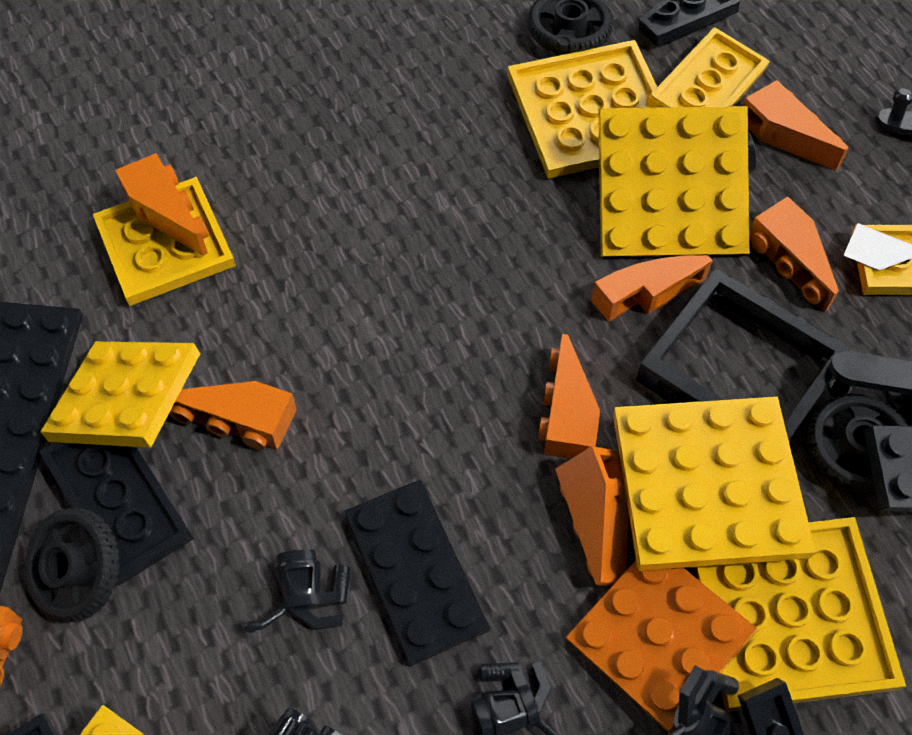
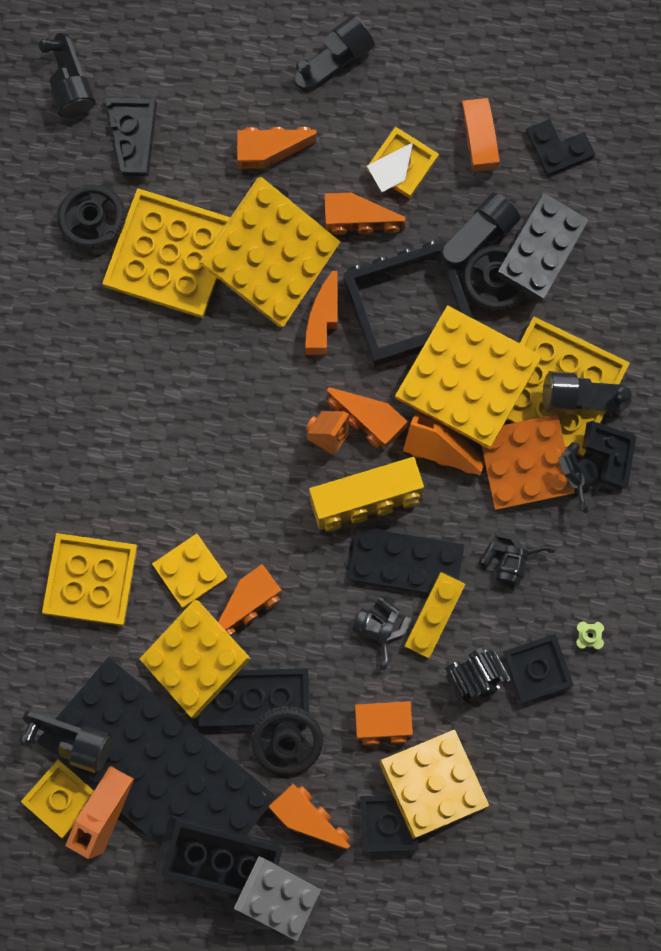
camera: 55 degrees left, 15 degrees up
orange slope [115,153,209,256] -> none
yellow tile [645,27,770,108] -> none
none -> yellow plate [152,534,228,609]
none -> orange slope [305,411,349,456]
none -> yellow brick [309,457,424,532]
none -> orange brick [355,701,413,745]
none -> yellow plate [405,572,465,658]
none -> black piece [542,371,632,413]

